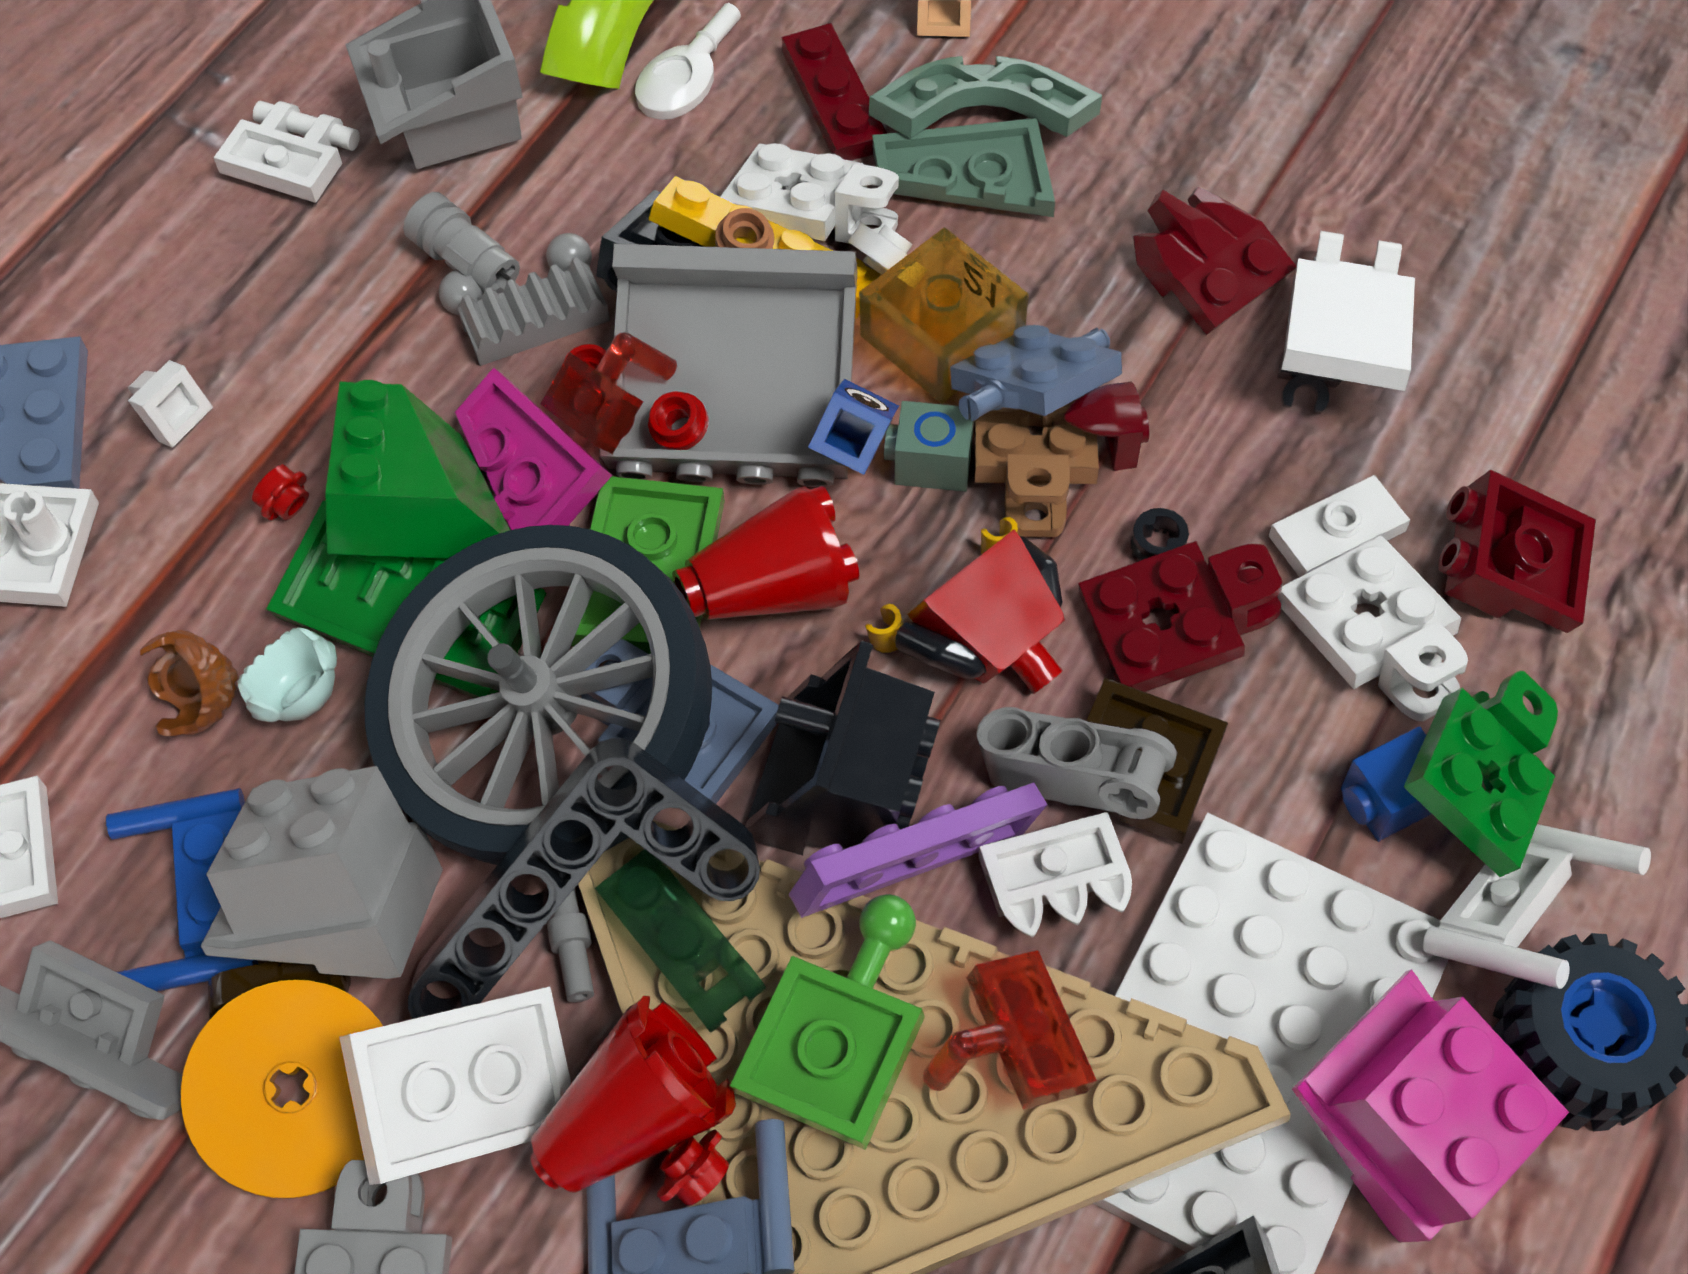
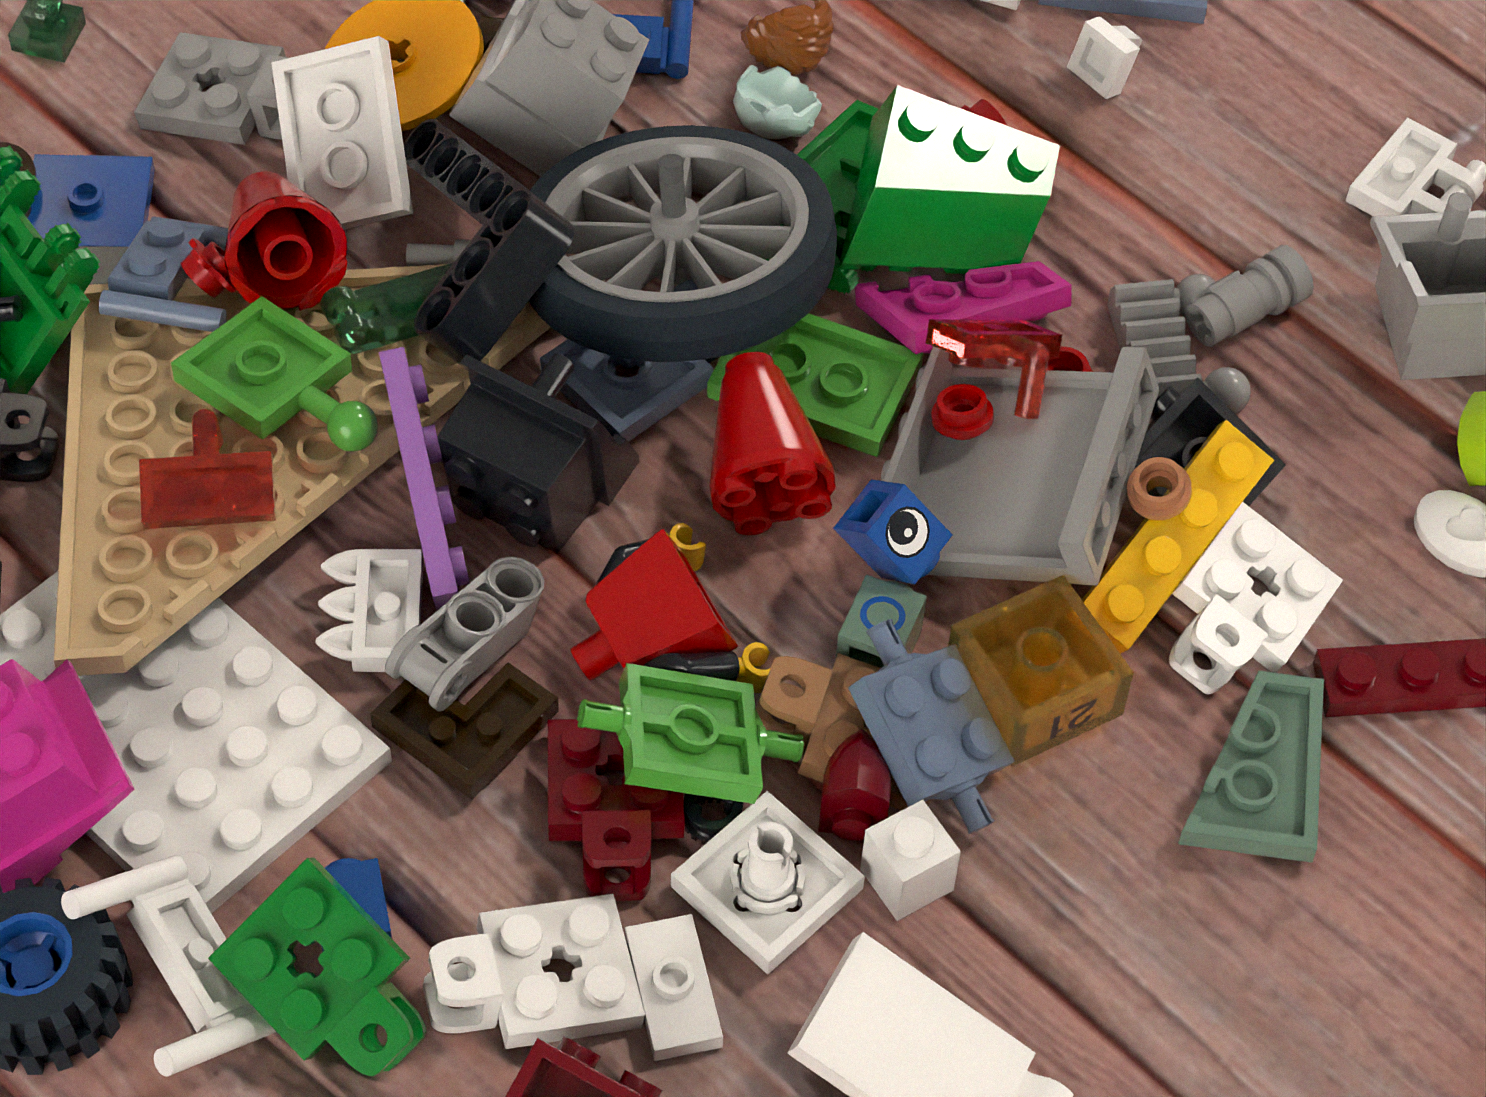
camera: 100 degrees right, 5 degrees down
white wheel [848,222,922,285] -> none
sand green plate [869,56,1103,138] -> none
dark red plate [1133,187,1296,335] -> none
none -> bright green plate [577,663,804,804]
none -> white plate [671,791,865,975]
none -> white brick [860,800,961,921]

